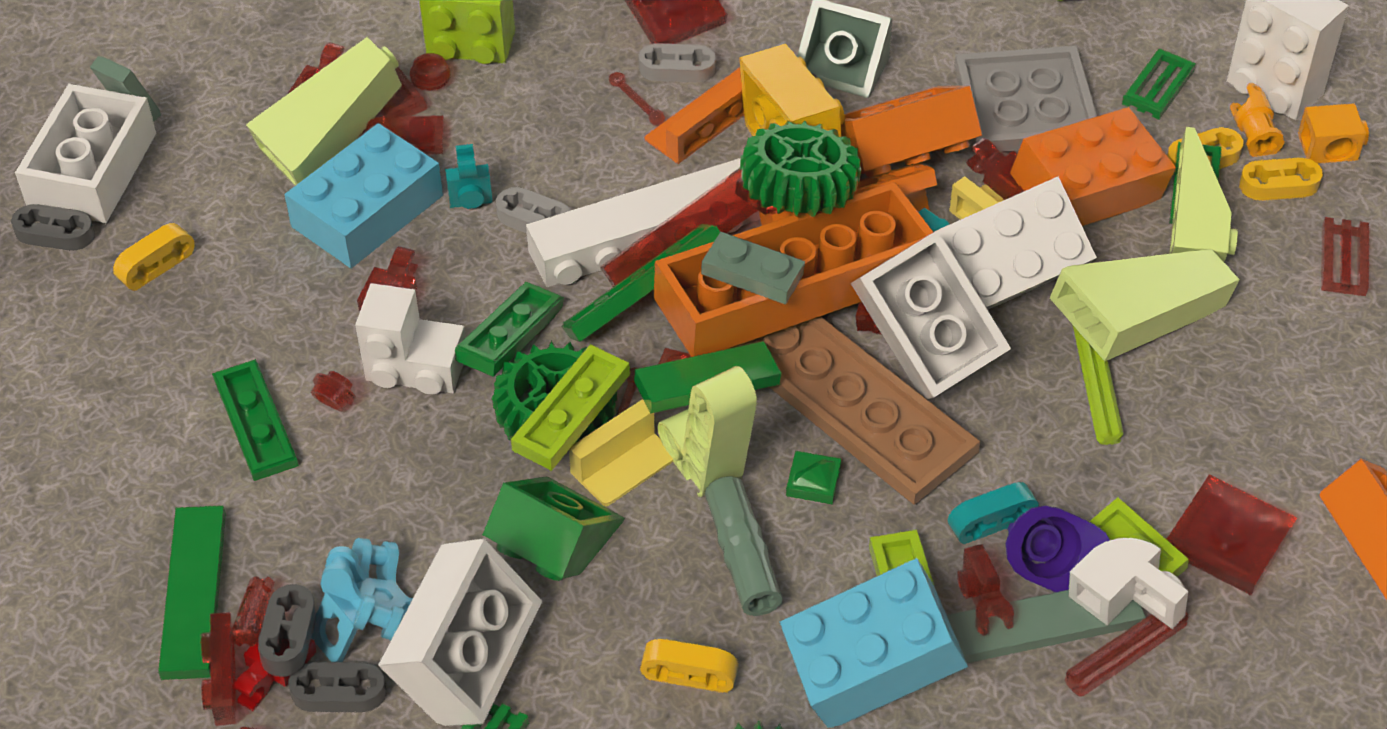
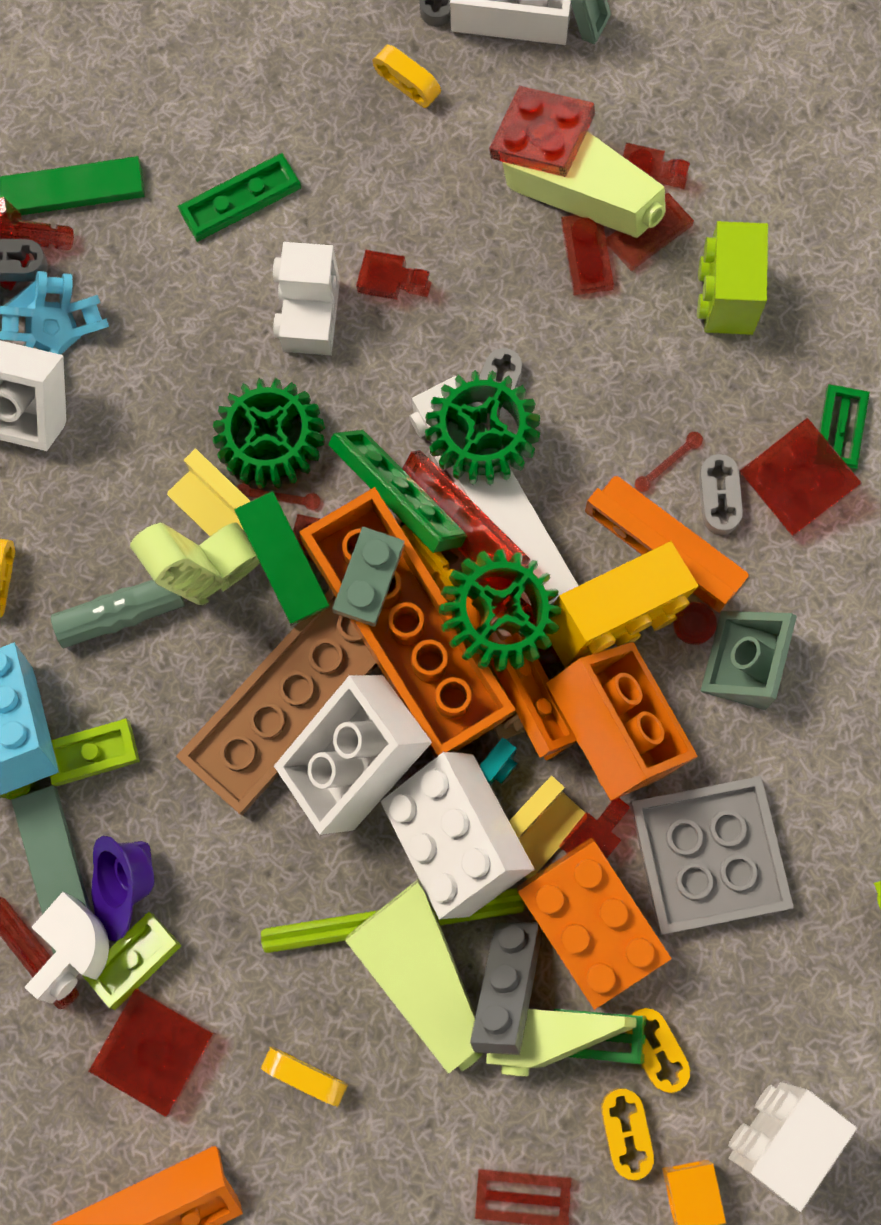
camera: 90 degrees right, 25 degrees up
medium azure brick [284,123,443,268] -> none
clear red plate [311,371,356,412] -> none
clear red plate [410,53,451,91] -> none
teal plate [445,144,493,209] -> none
green tile [455,282,564,377] -> none
green slope [482,476,625,581] -> none
lime plate [511,344,630,471] -> none
green tile [786,451,842,505] -> none
teal beam [947,482,1039,544] -> none
clear red plate [957,544,1014,636] -> none
green tile [1122,48,1196,120] -> none
light orange piece [1230,83,1285,157] -> none
none -> yellow beam [260,1047,348,1107]
none -> green gear [425,370,540,485]
none -> dark grey plate [470,922,543,1055]
none -> clear red plate [489,86,595,177]

